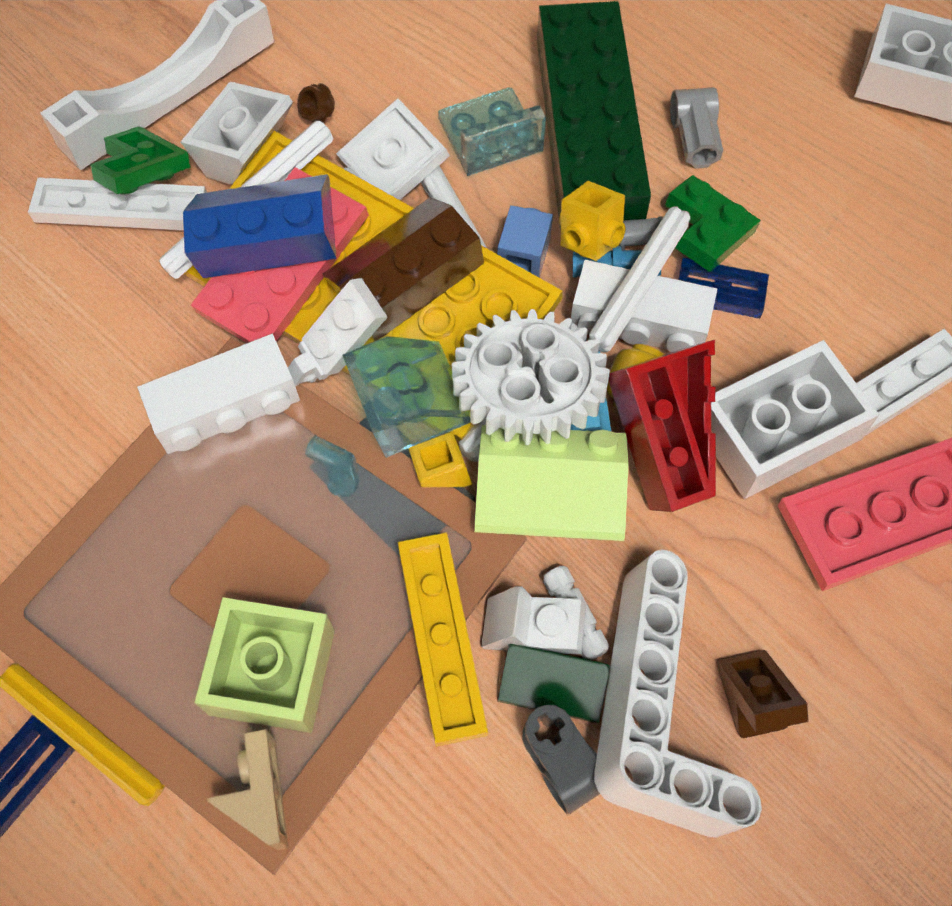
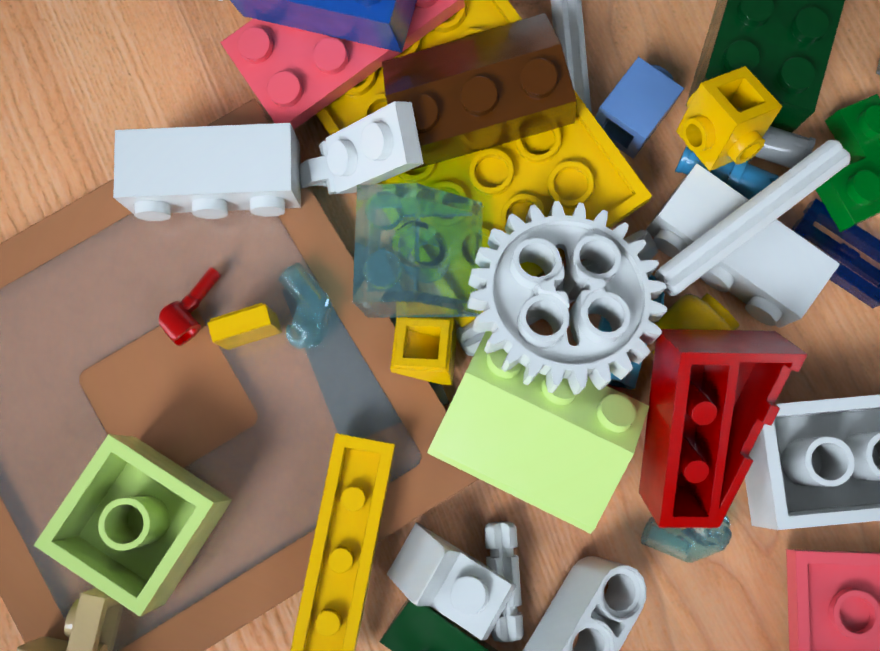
camera: 20 degrees right, 15 degrees up
none -> red hand [158,267,222,346]
none -> yellow tile [207,303,282,350]
none -> clear light blue arm [641,515,732,563]

